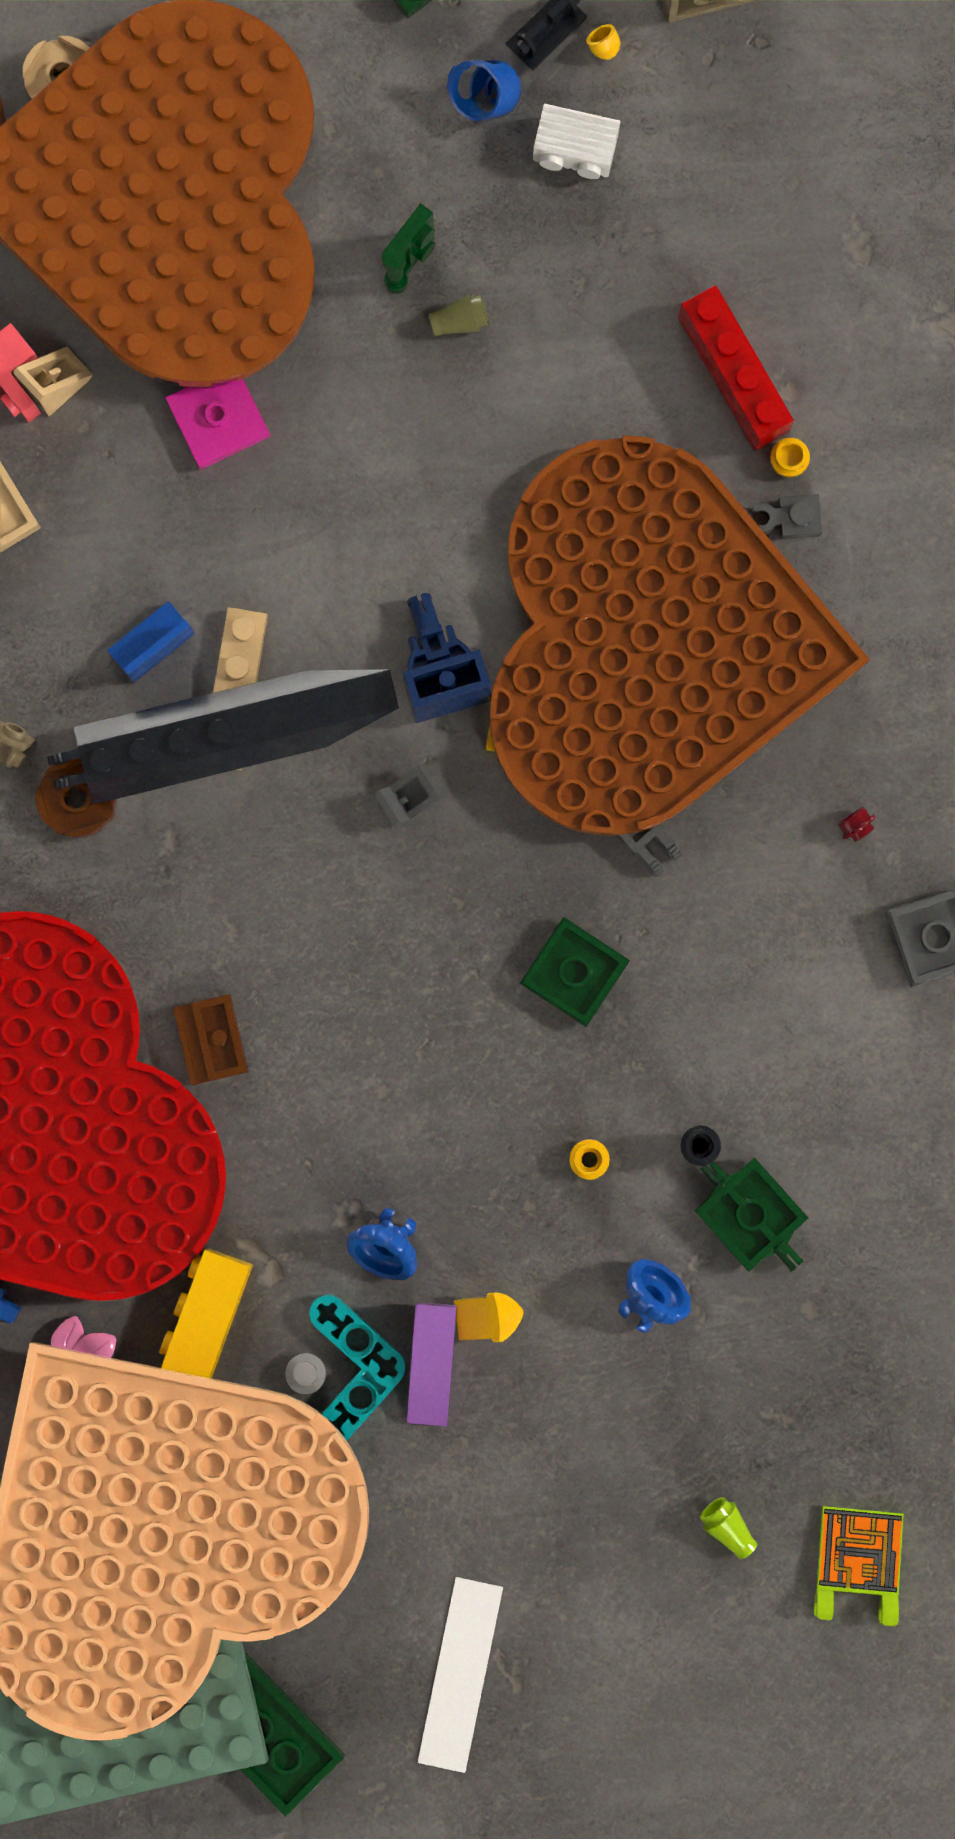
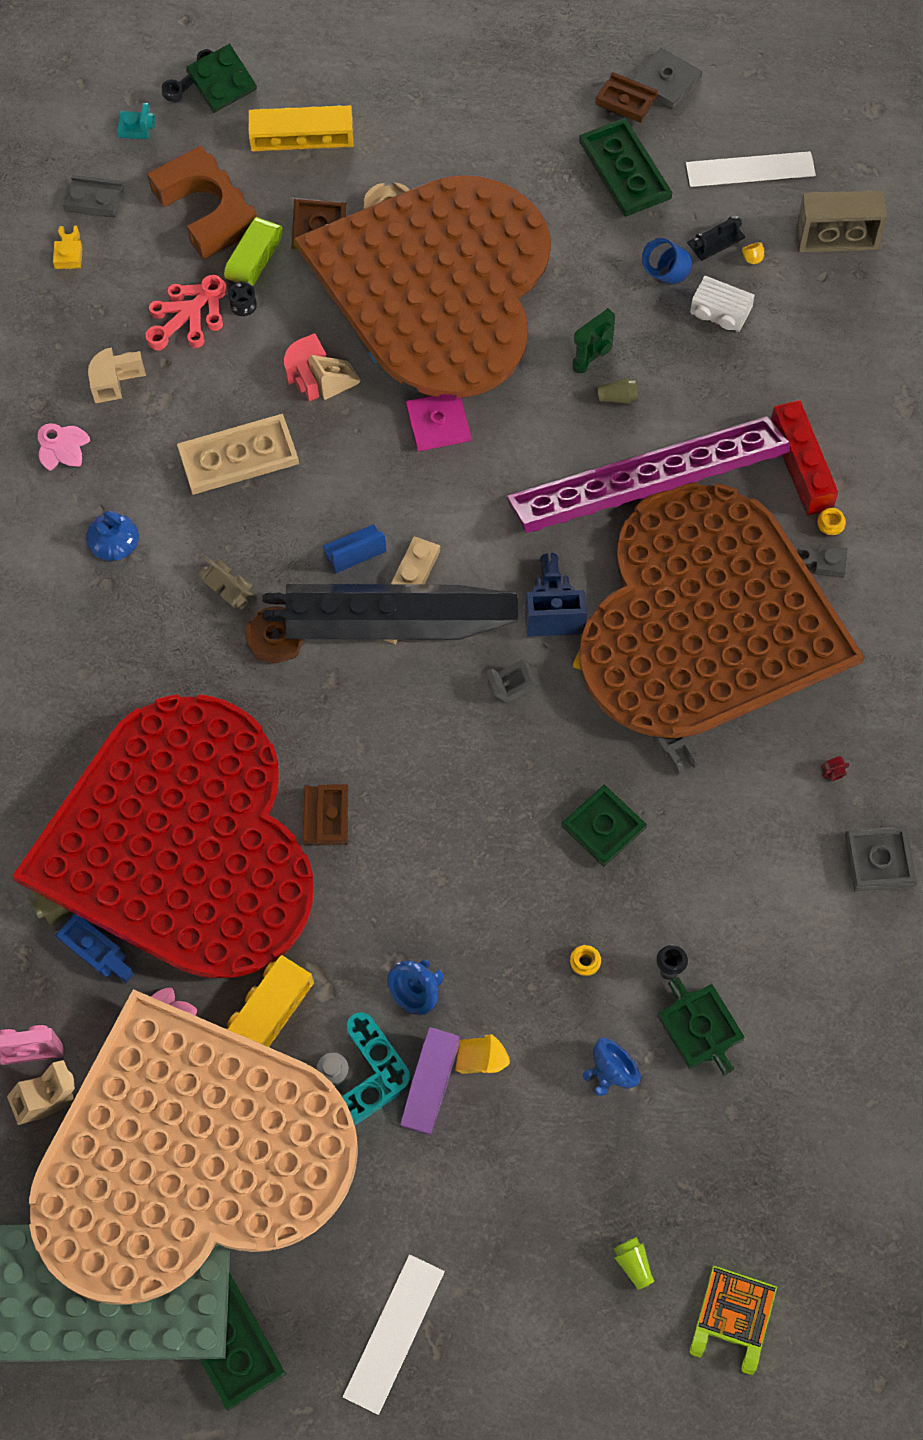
camera: 15 degrees right, 20 degrees down
none -> magenta plate [507,417,790,533]

